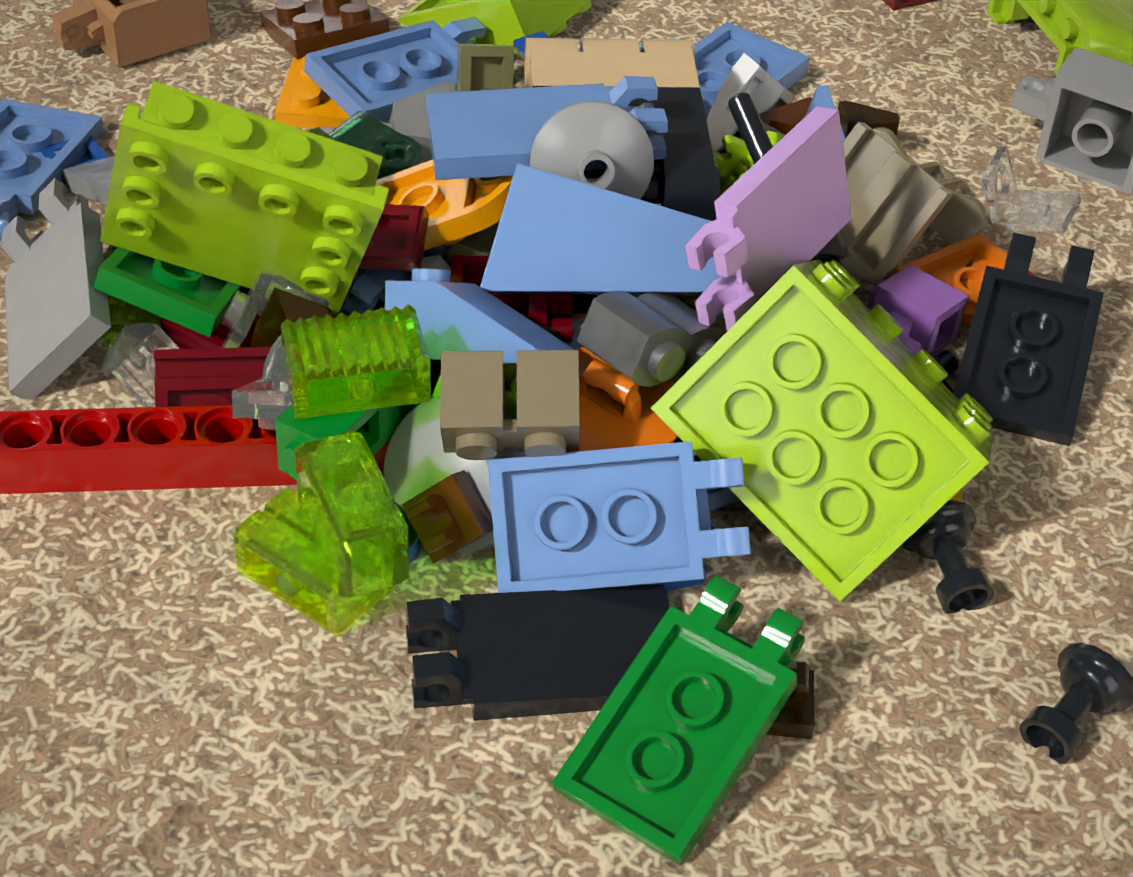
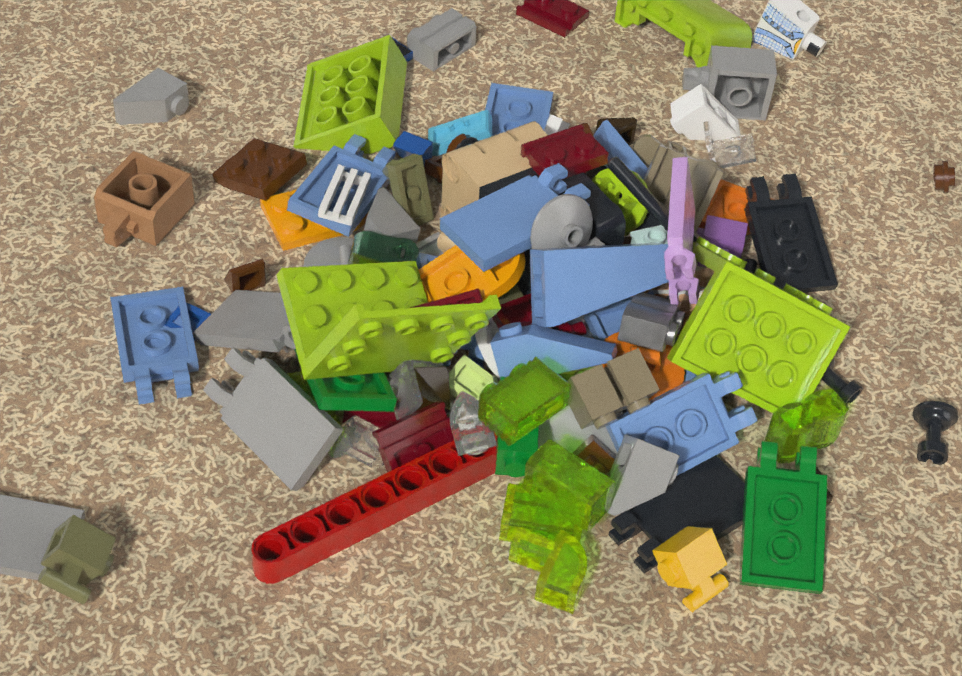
camera: 30 degrees left, 5 degrees up
none -> white tile [318,164,371,226]
none -> clear neon green brick [508,528,587,614]
none -> dark red plate [521,124,609,180]
none -> light grey slope [596,434,679,516]
none -> yellow brick [652,526,729,613]
none -> white slope [670,84,742,142]
none -> clear neon green brick [764,389,849,463]

